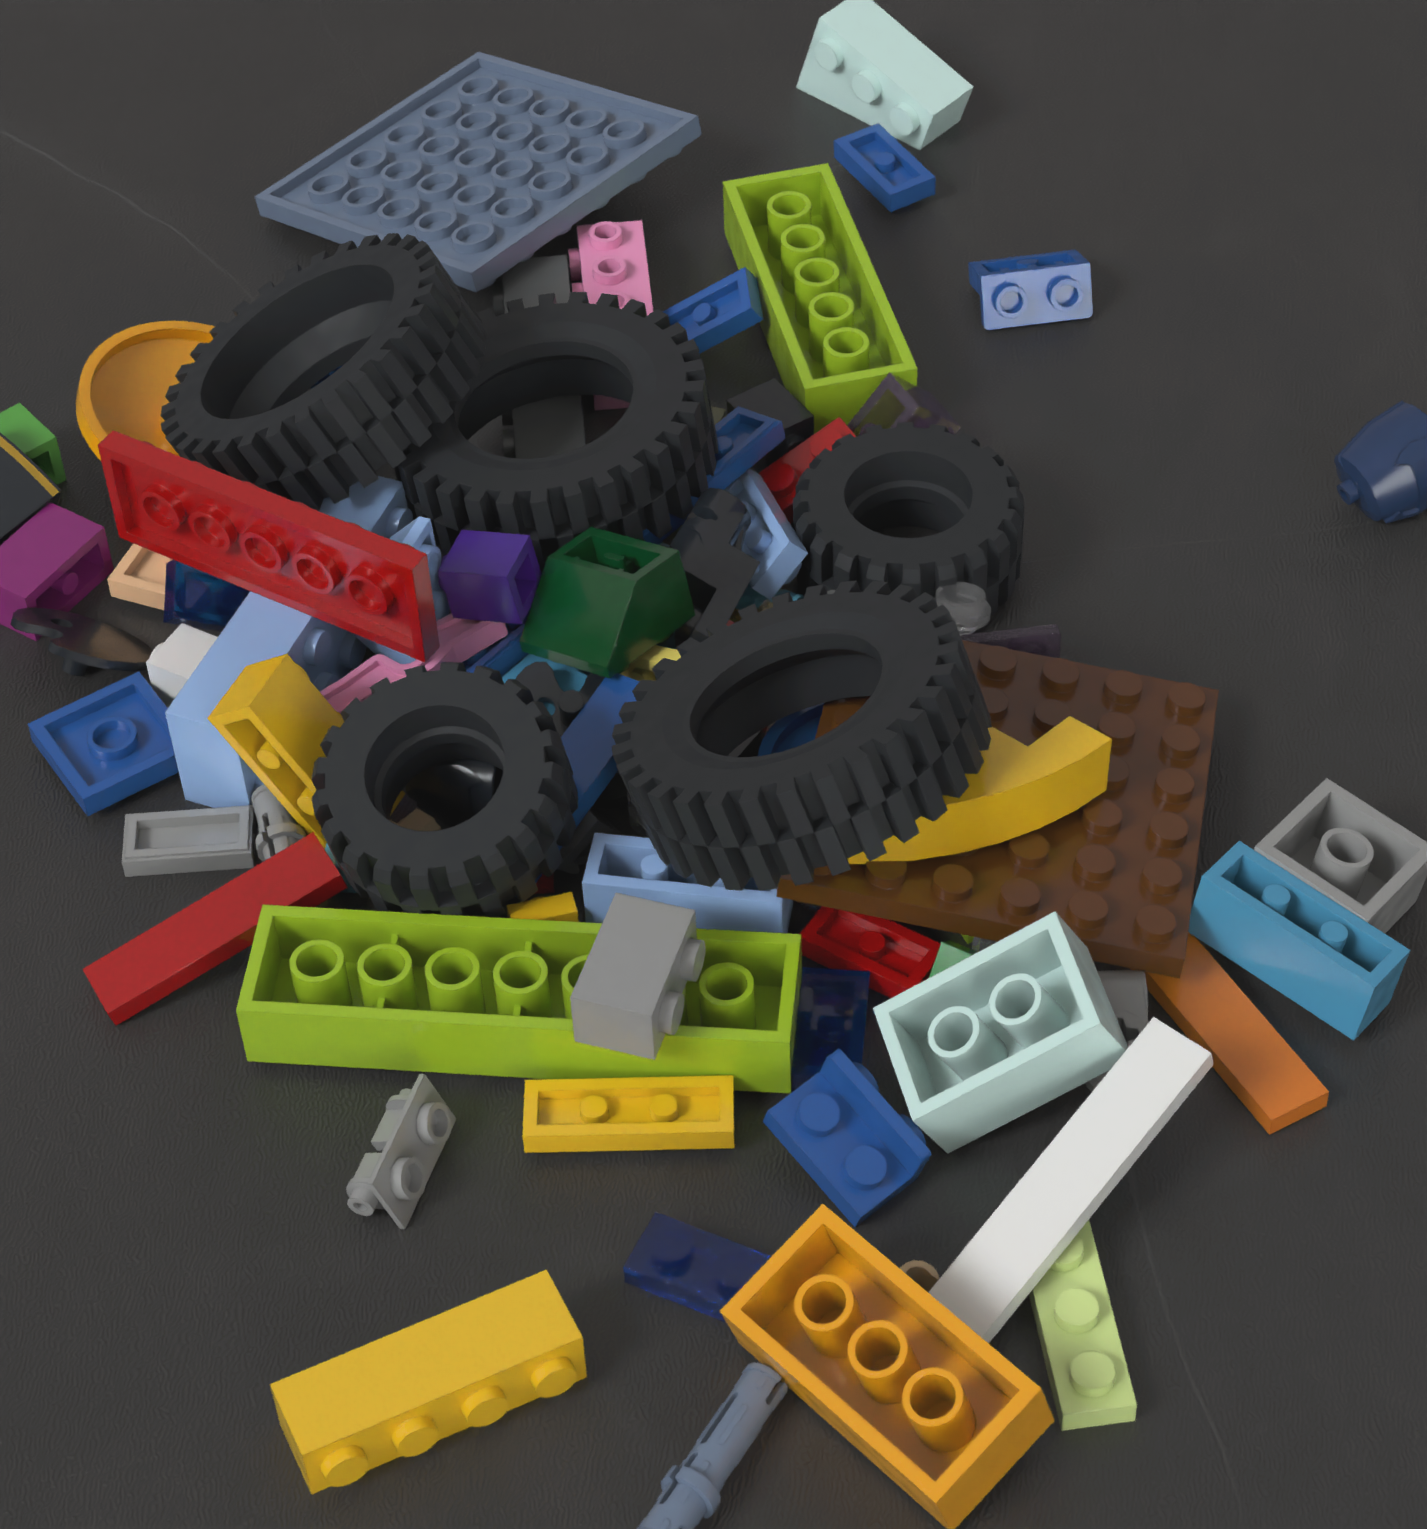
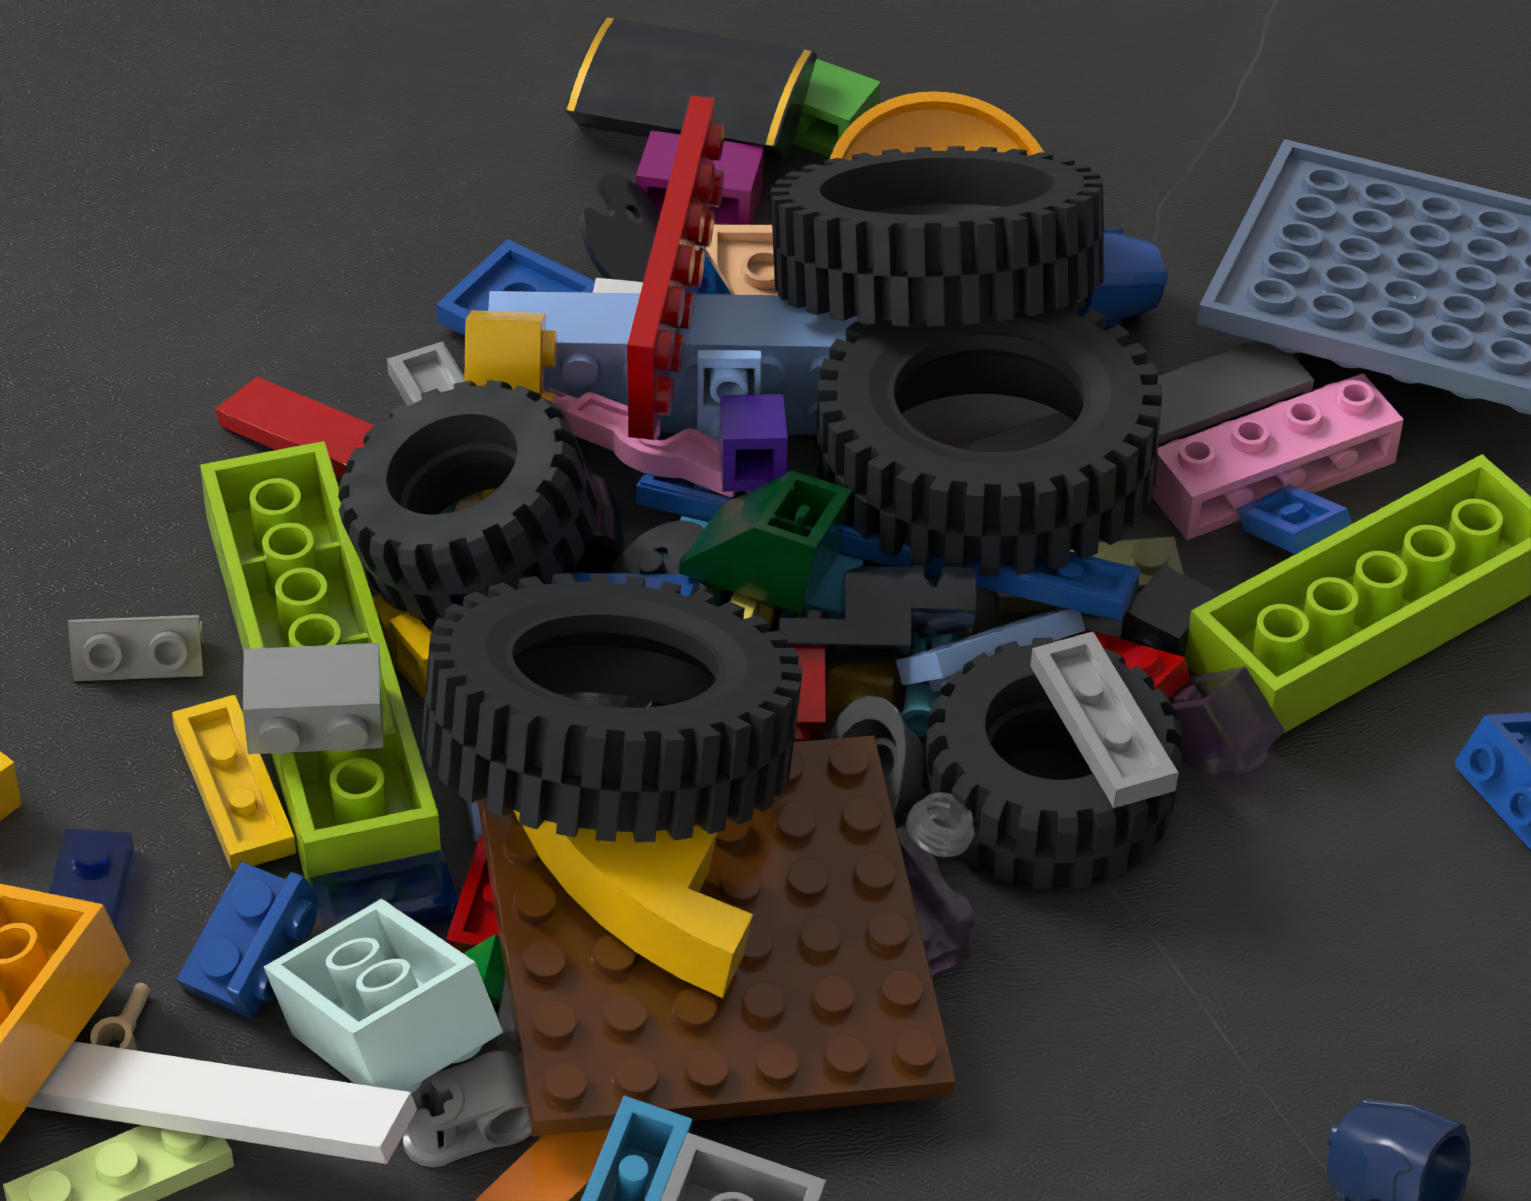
camera: 65 degrees right, 0 degrees up
none -> light grey plate [1030,632,1178,808]

